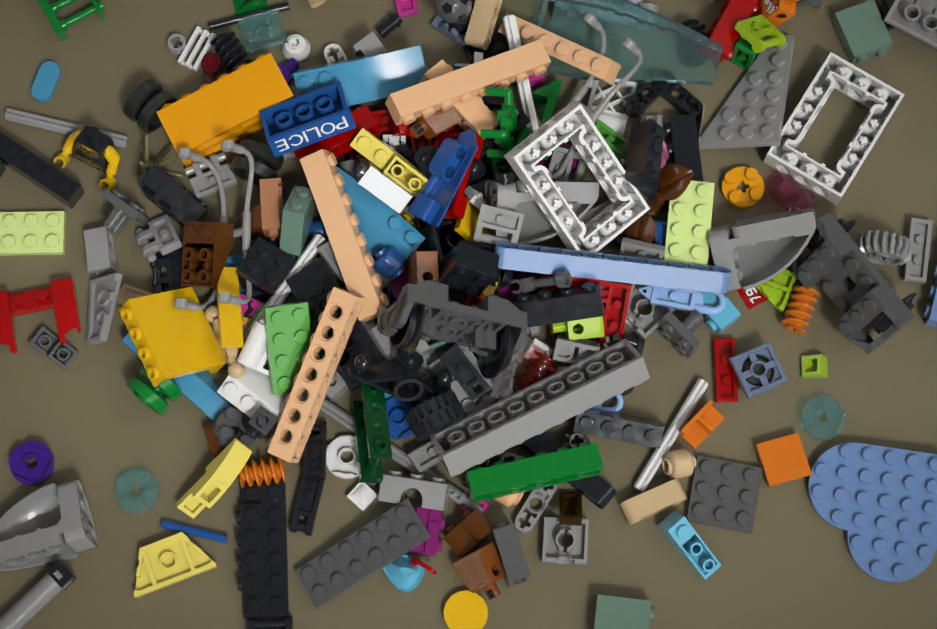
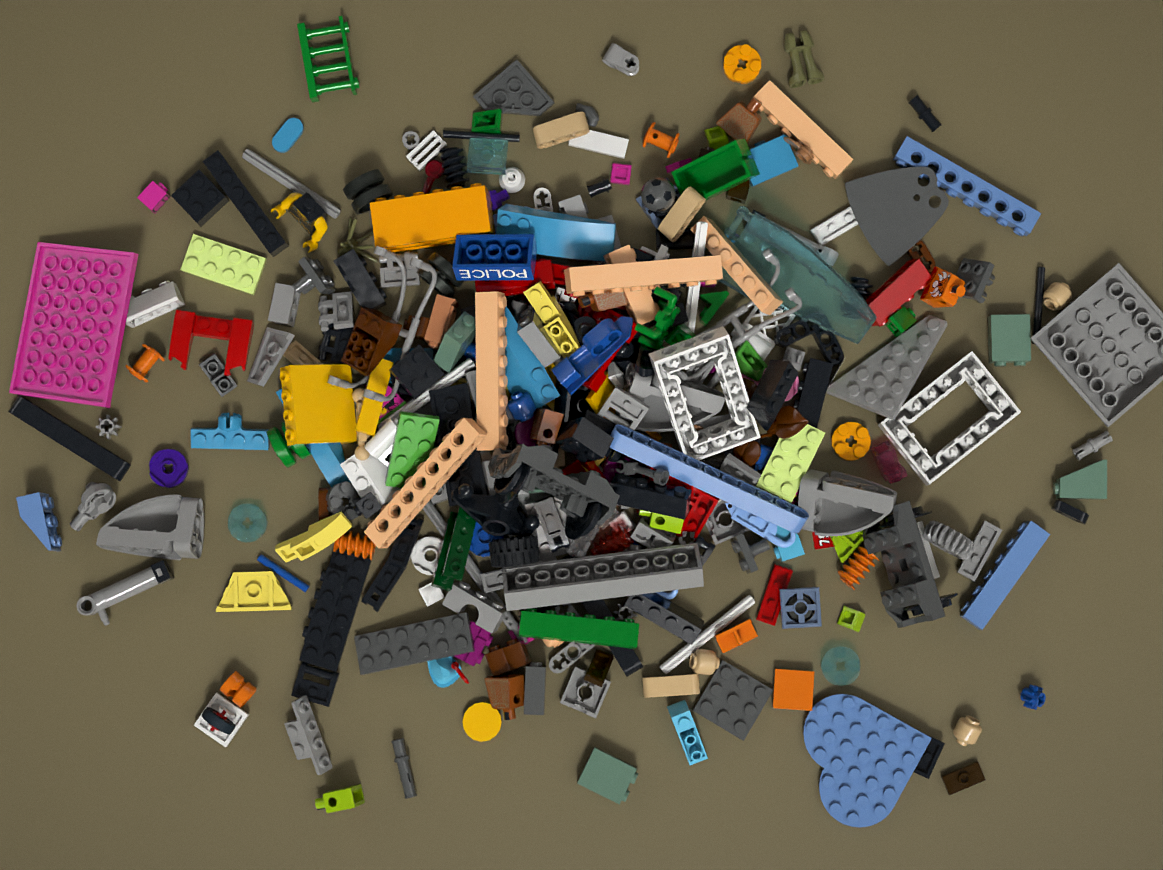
camera: 25 degrees right, 10 degrees up
lime plate [734,14,786,53] -> none
none -> dark azure plate [191,413,270,450]

